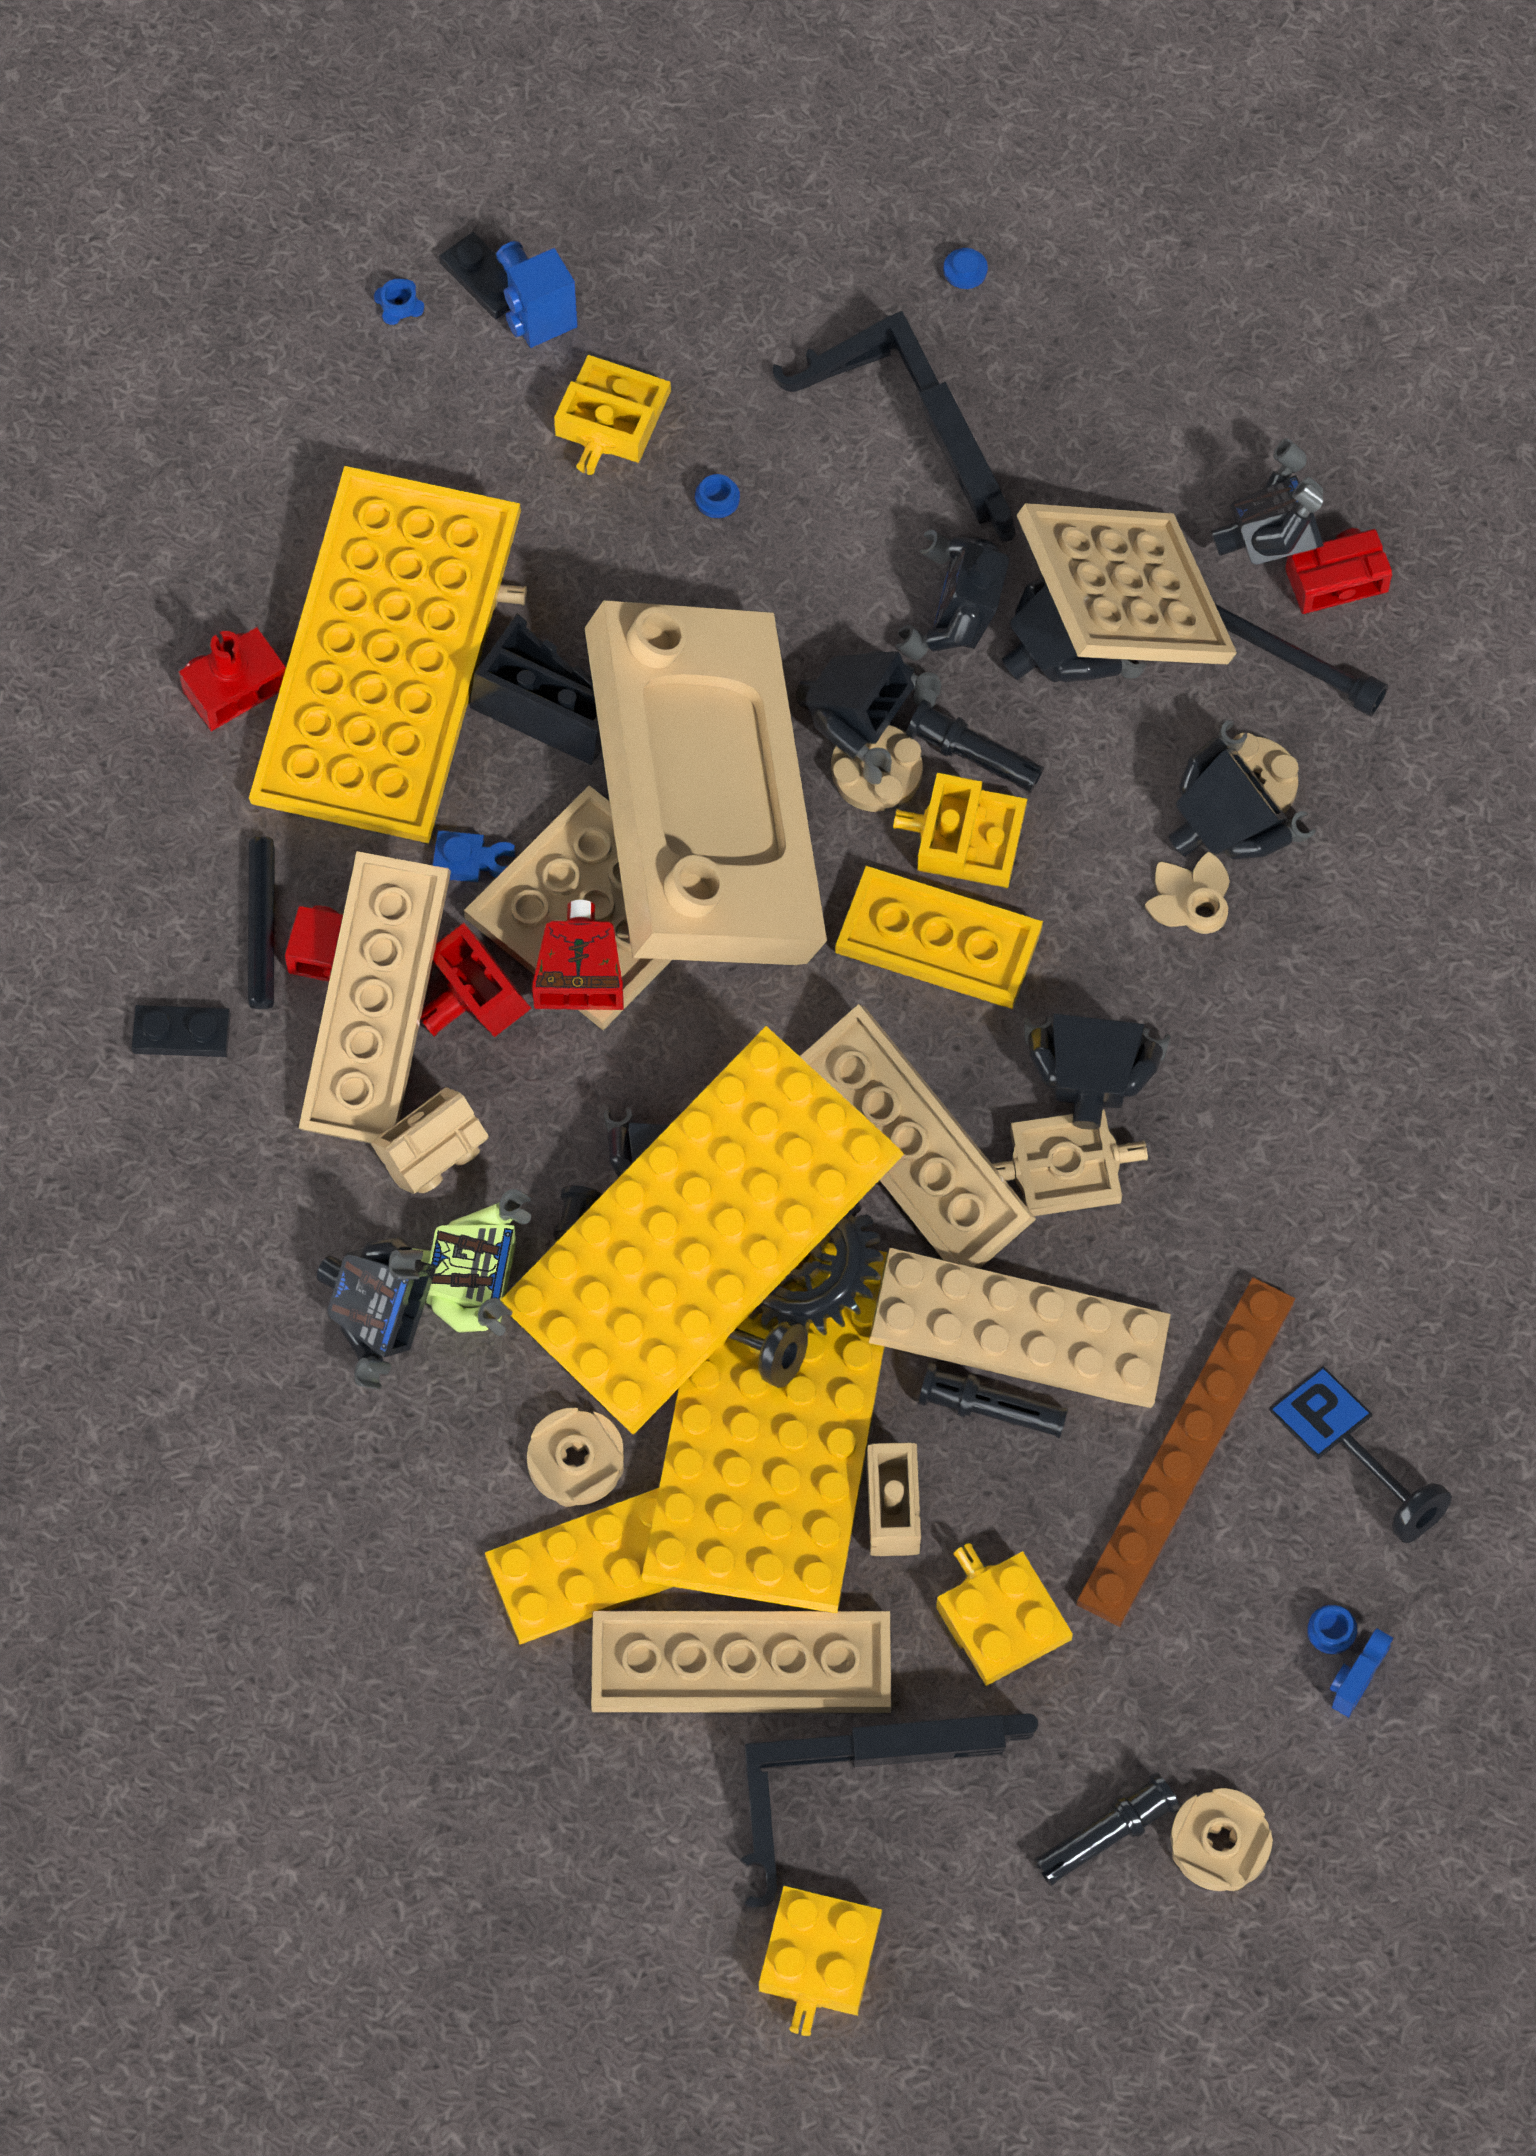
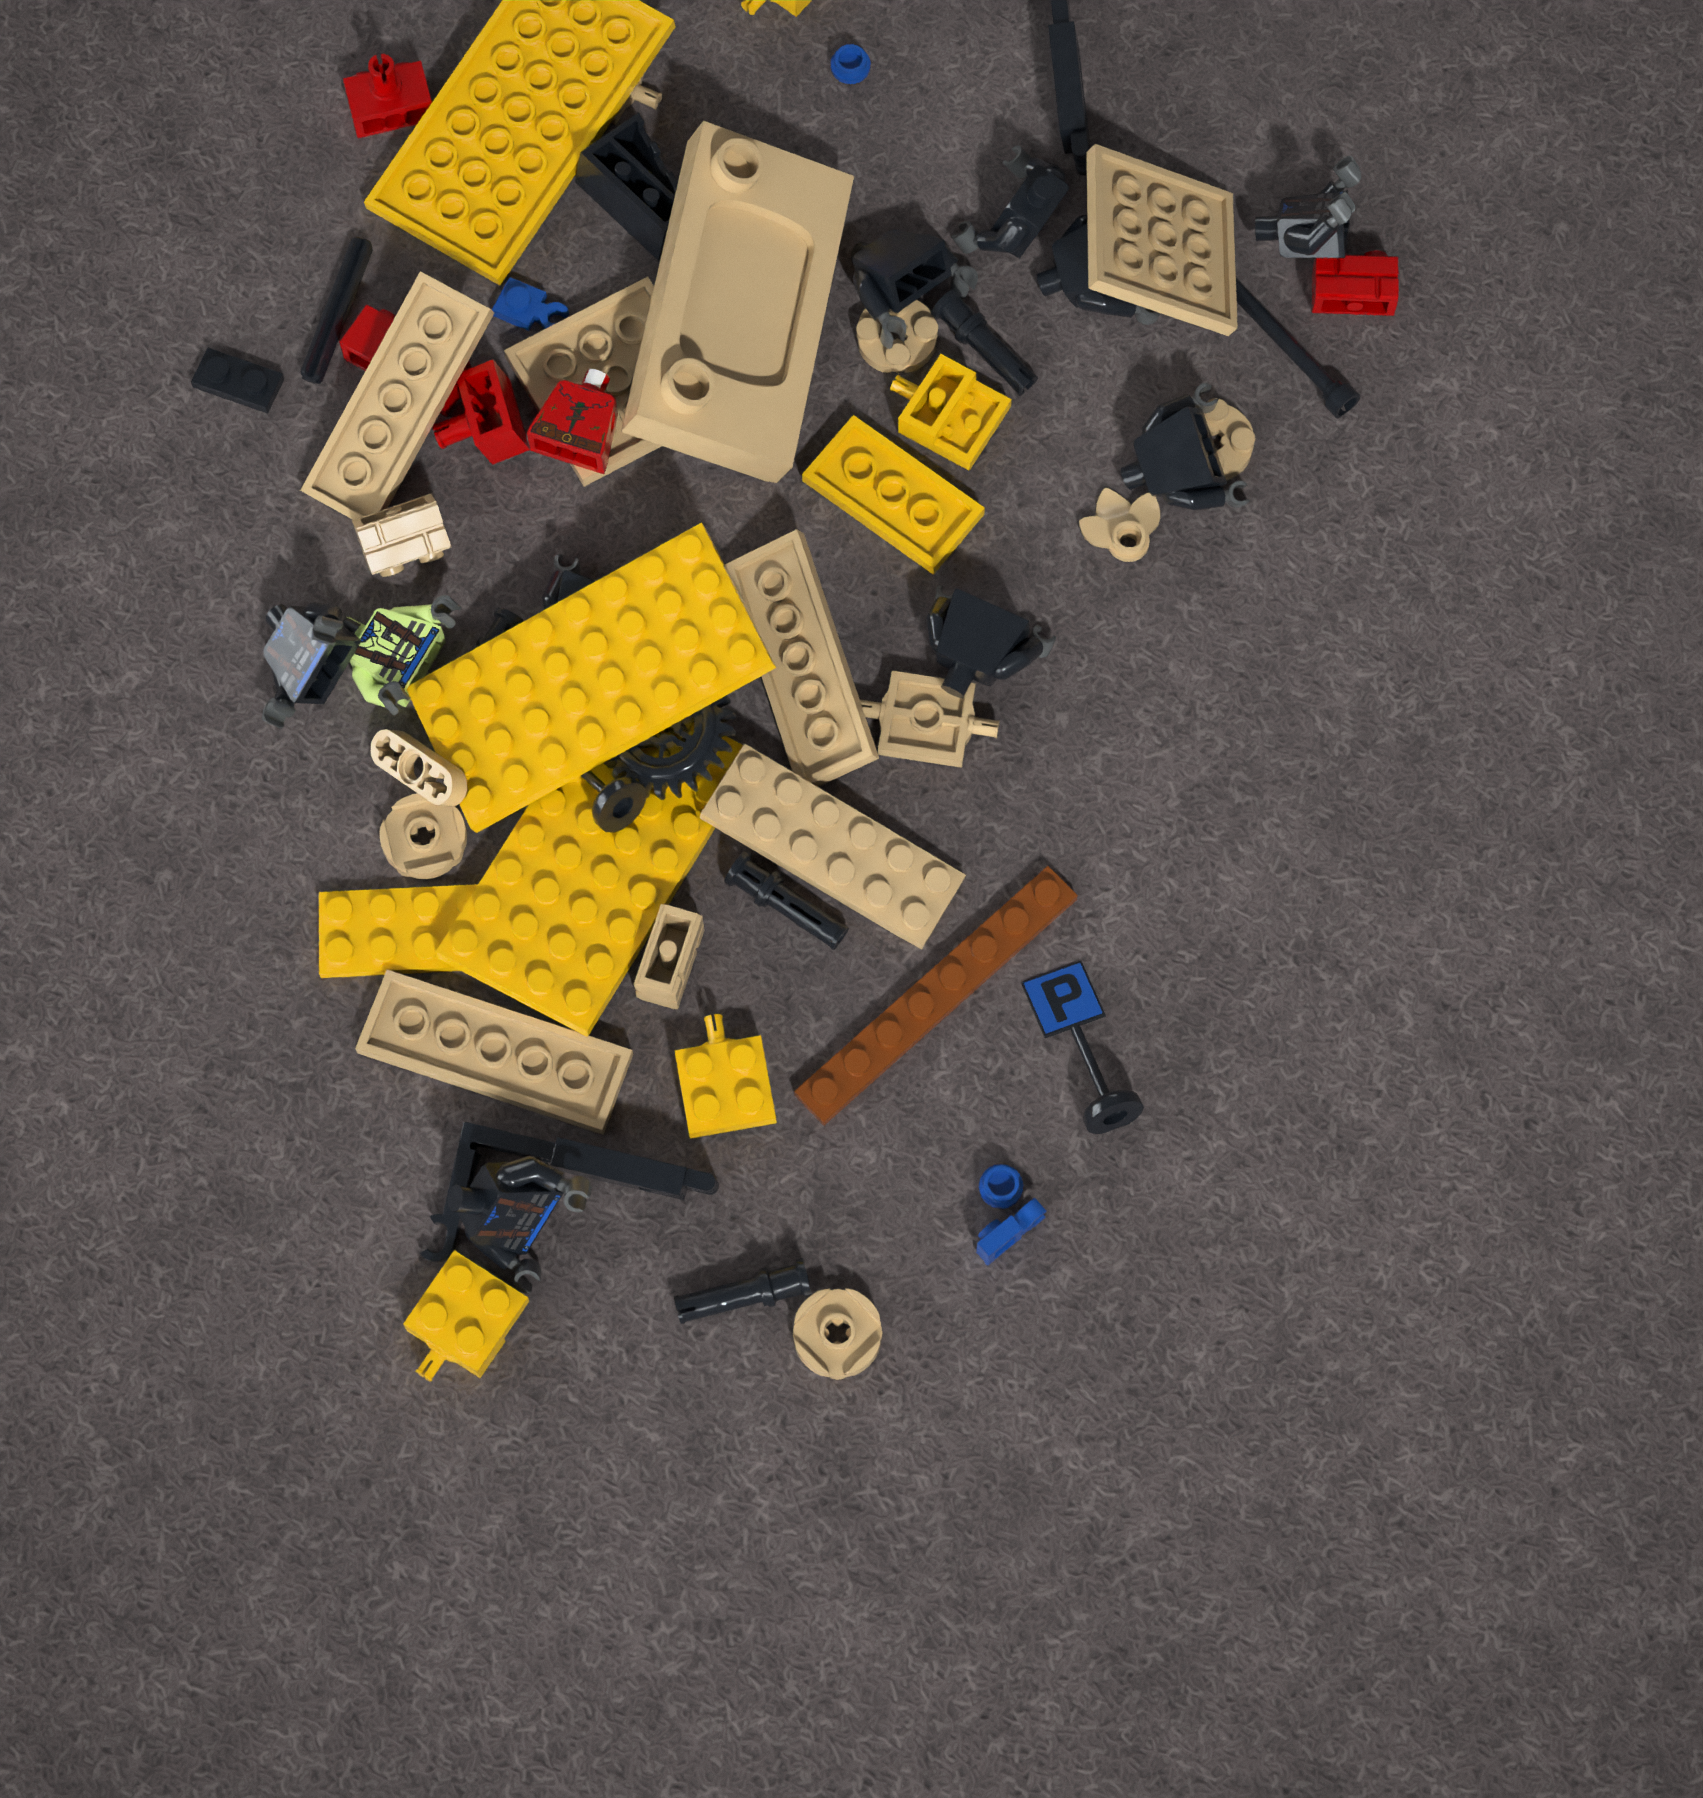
camera: 20 degrees right, 5 degrees up
none -> tan beam [371,729,467,806]
none -> torso [448,1156,592,1293]

